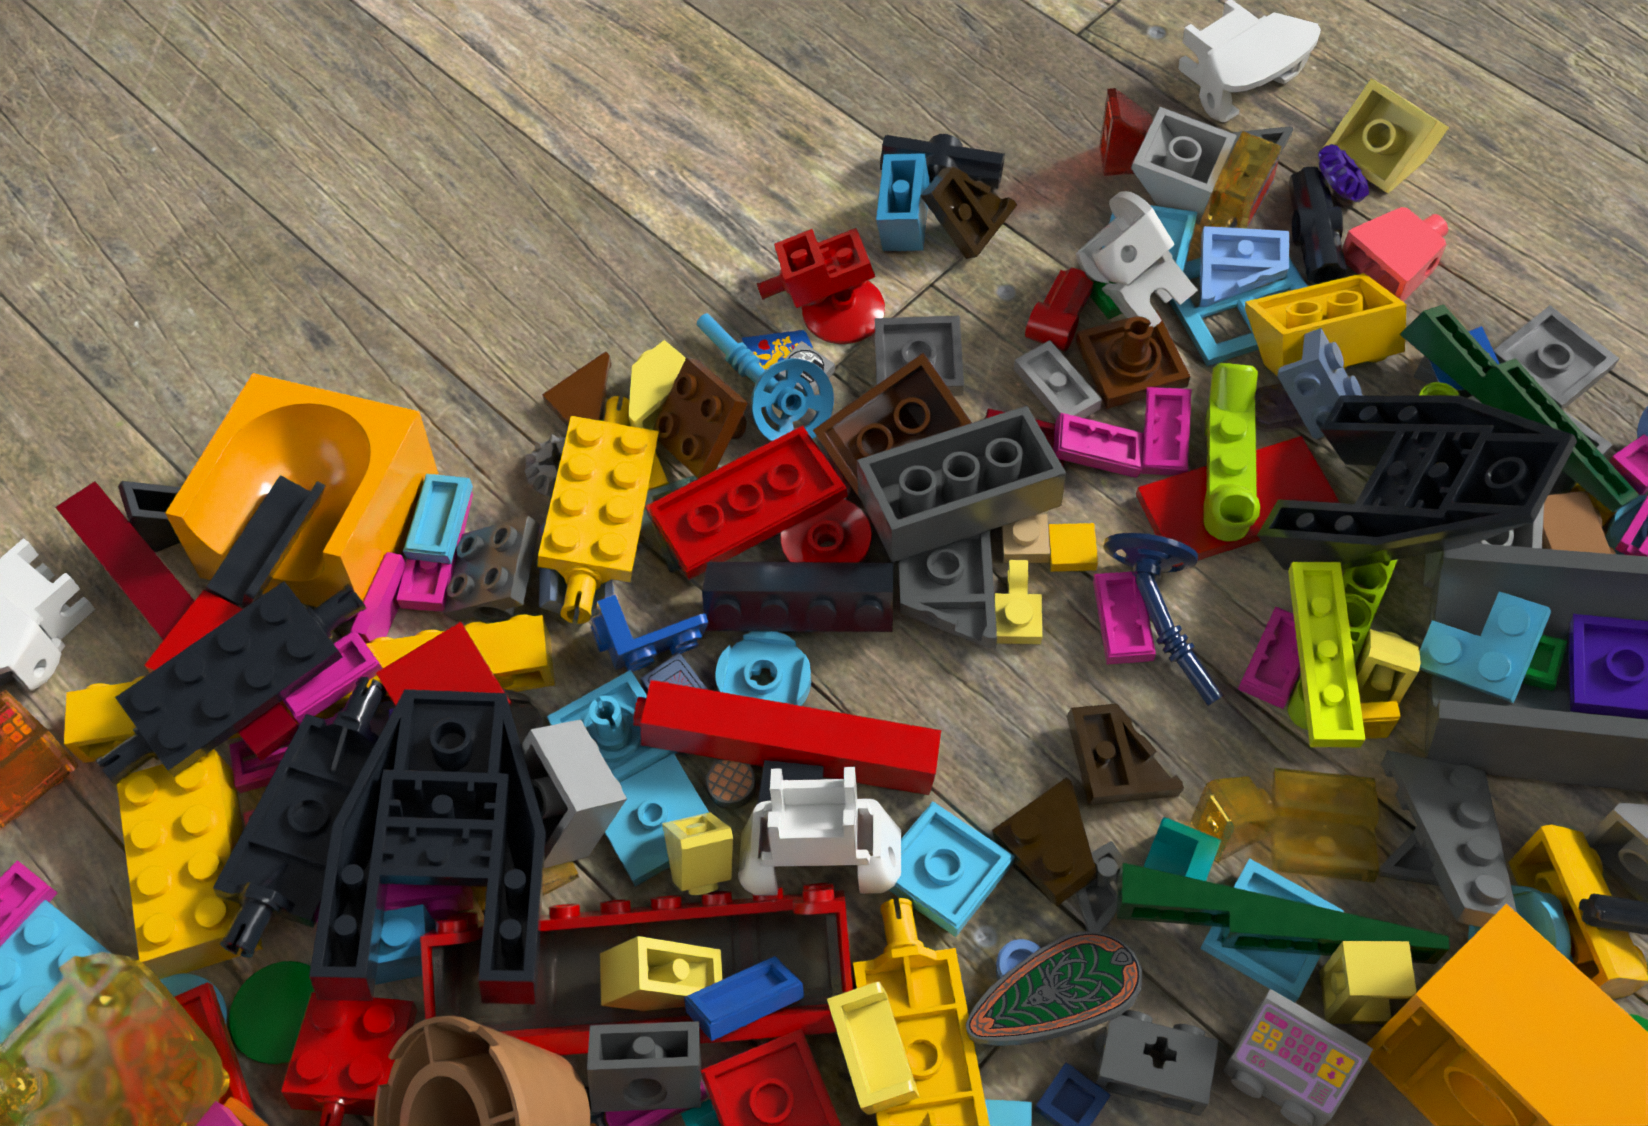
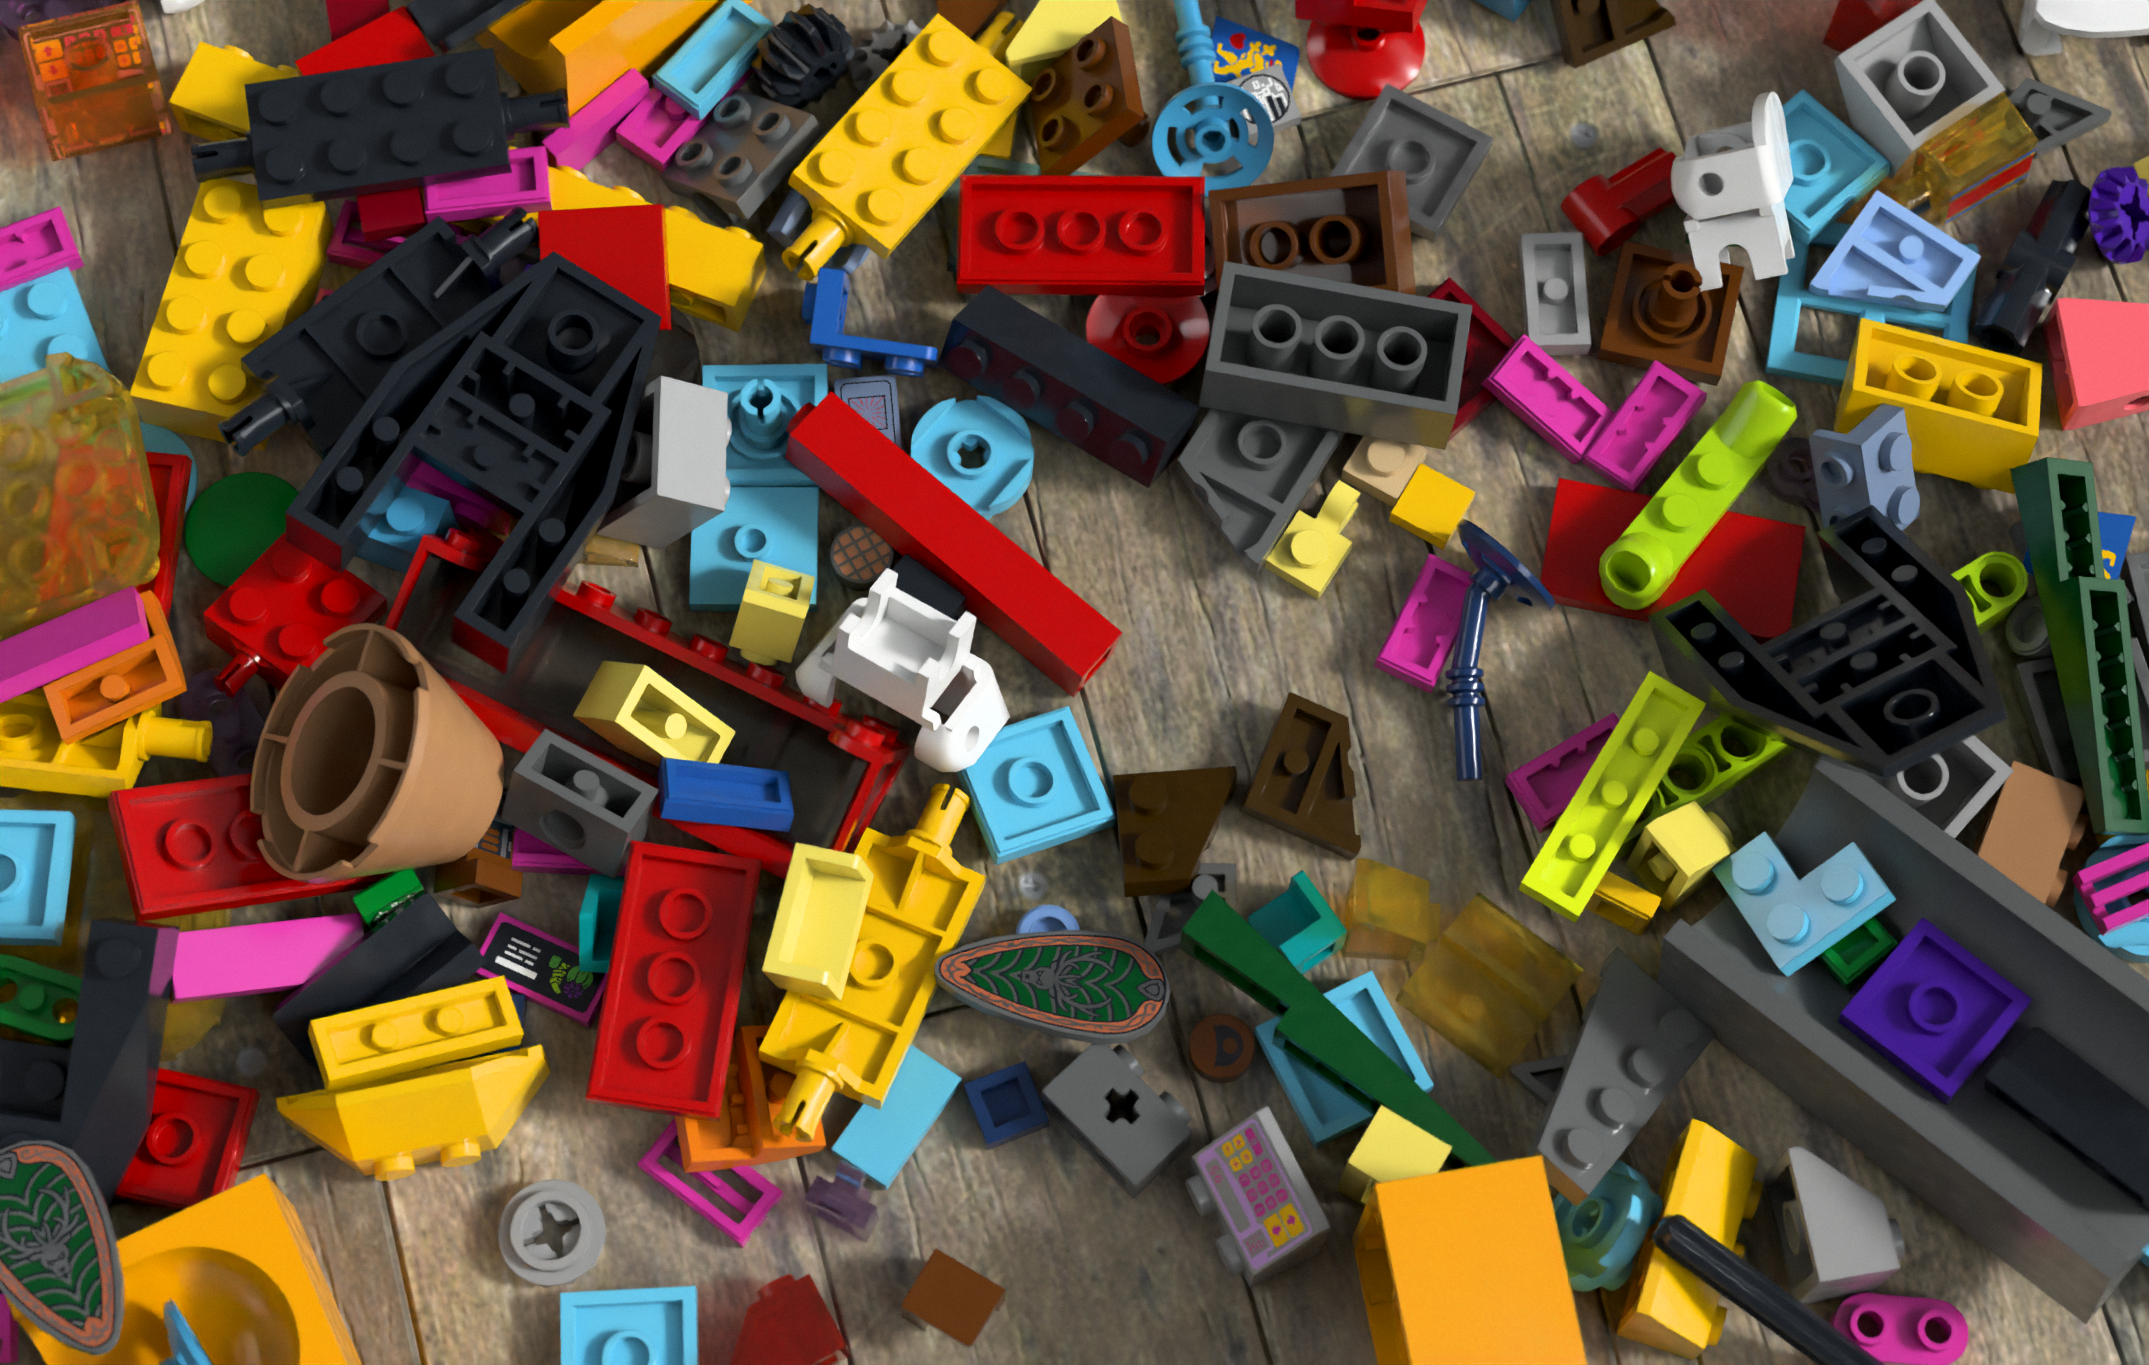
camera: 25 degrees right, 10 degrees up
none -> black gear [750,4,856,110]
none -> reddish brown tile [1188,1014,1255,1083]

